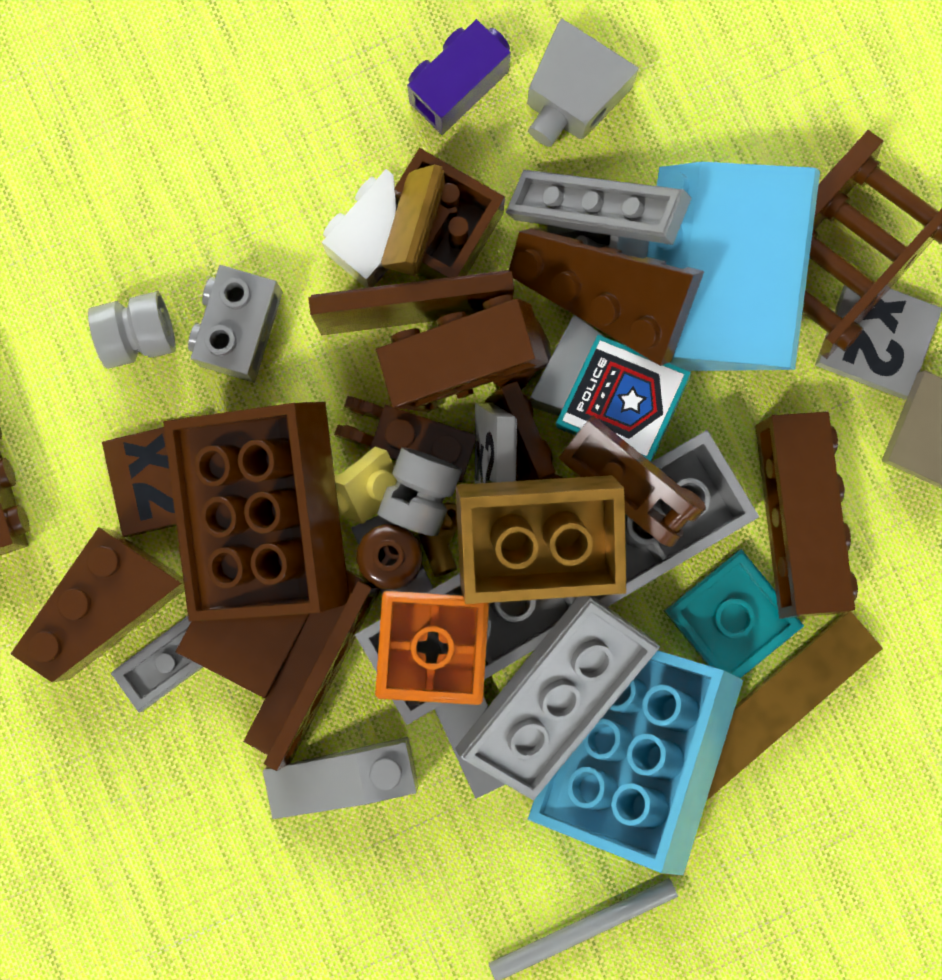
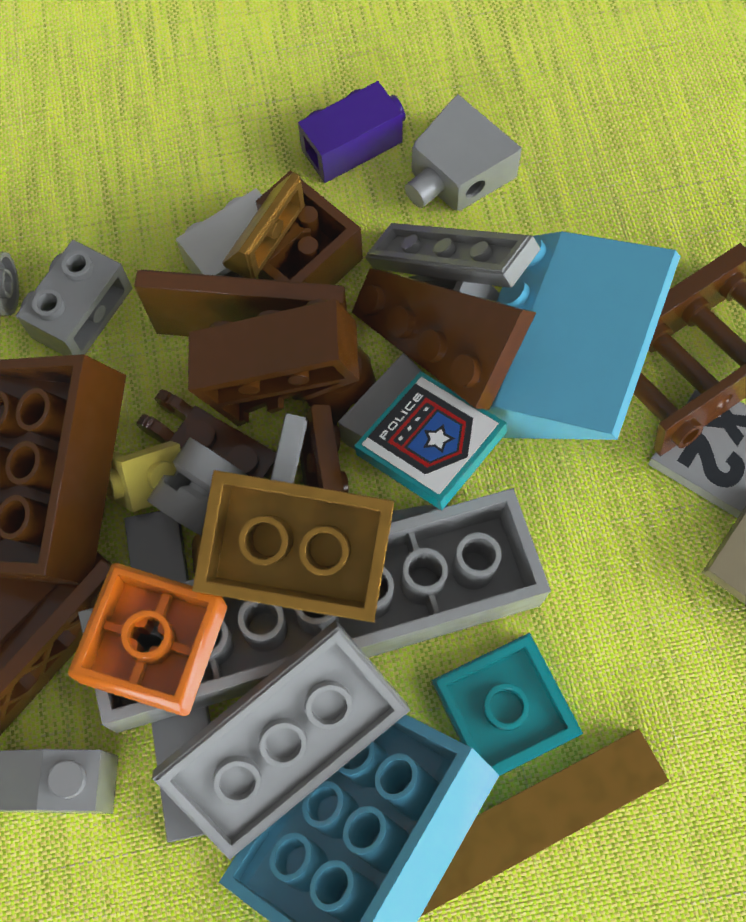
camera: 20 degrees right, 15 degrees down
reddish brown head [356,524,423,590] -> none
reddish brown plate [558,415,706,547] -> none
reddish brown brick [755,412,858,619] -> none

